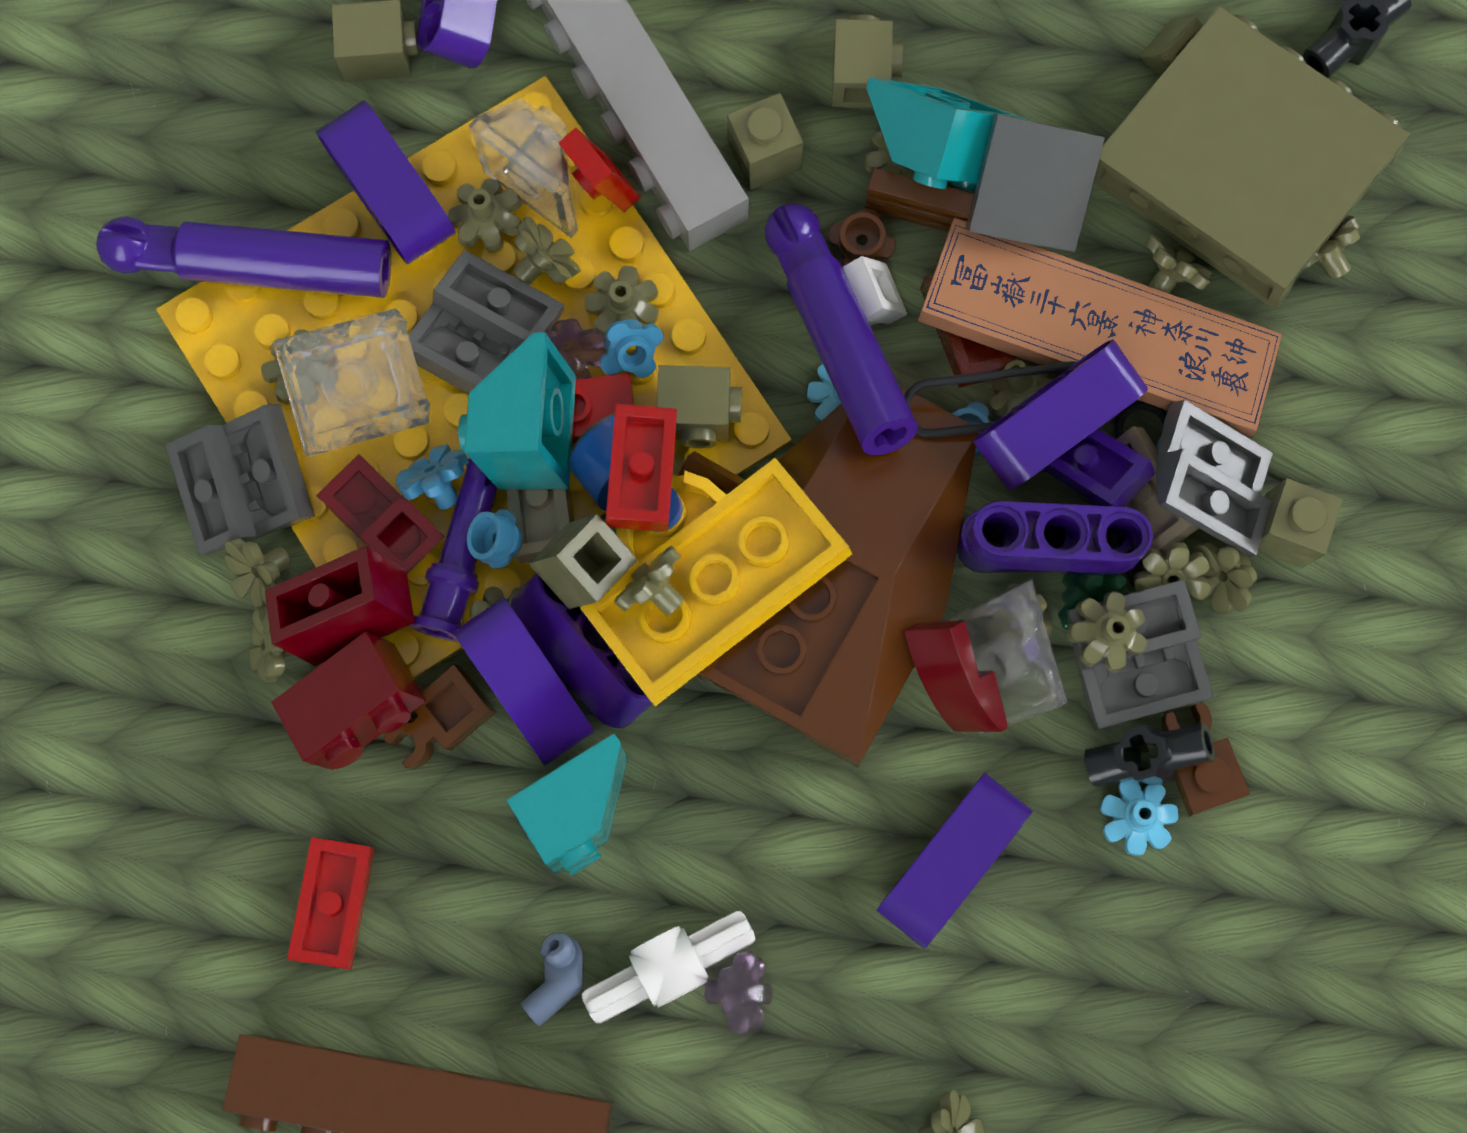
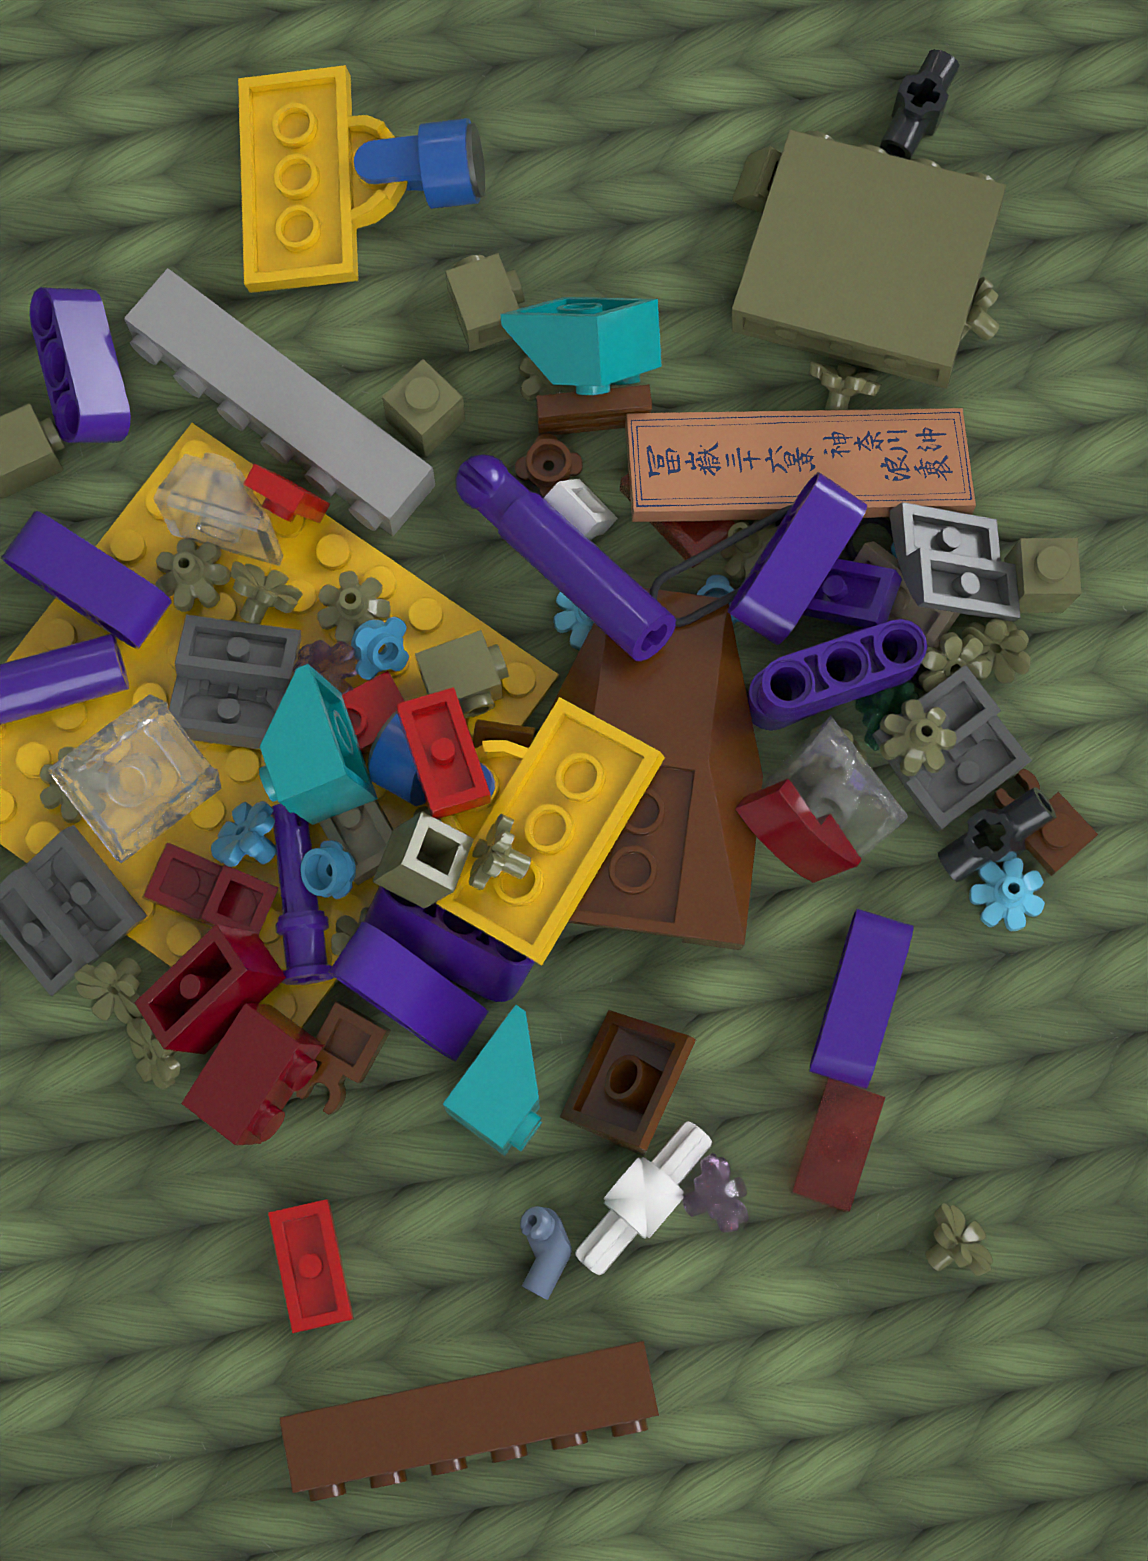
camera: 25 degrees left, 0 degrees up
dark grey slope [966,113,1105,252] -> none
none -> reddish brown slope [560,1010,696,1157]
none -> clear red plate [791,1078,886,1212]

